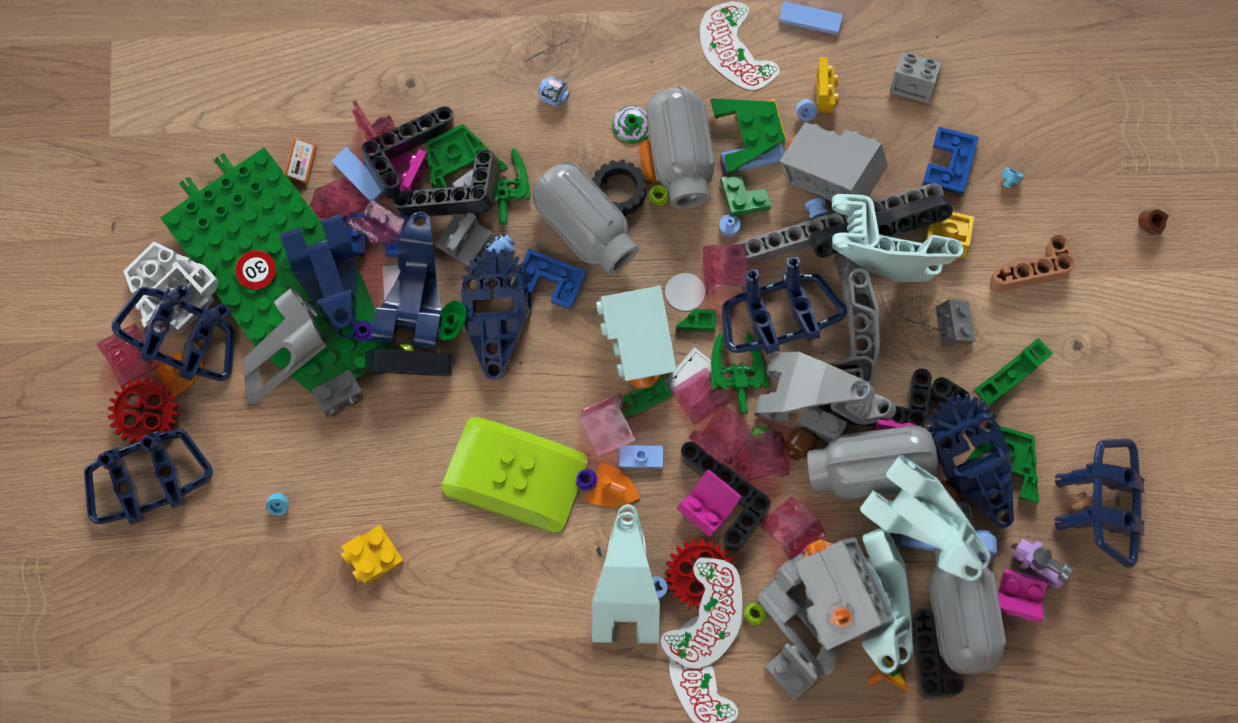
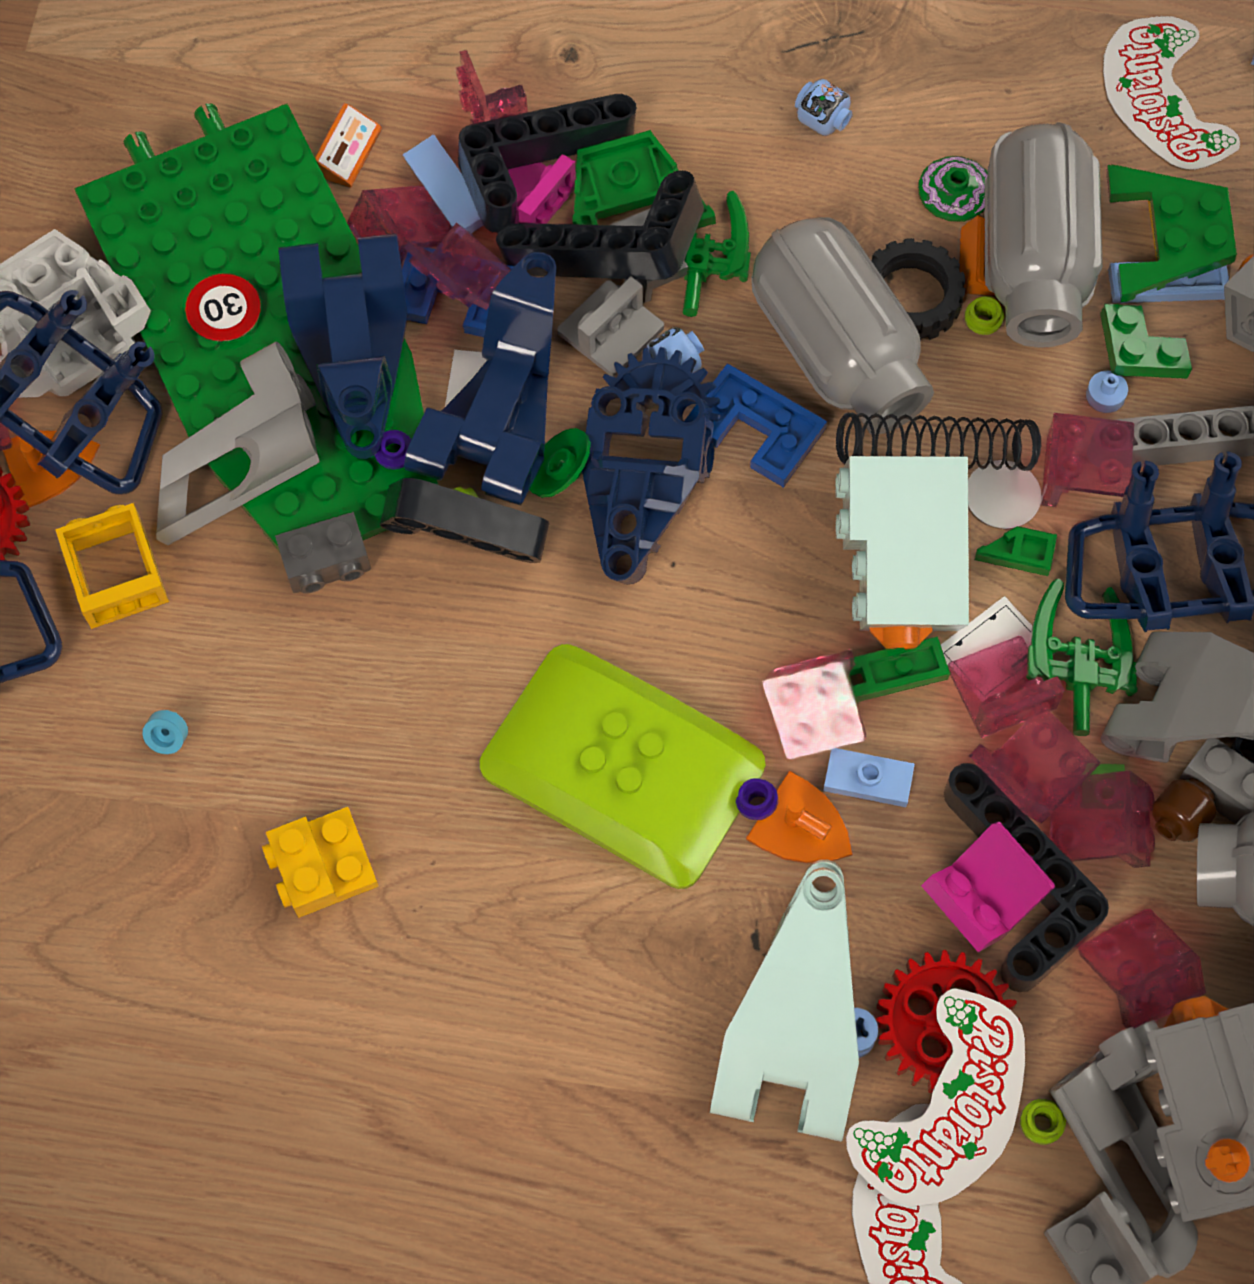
camera: 10 degrees right, 5 degrees down
none -> yellow window [55,503,169,629]
none -> black piece [836,412,1042,471]

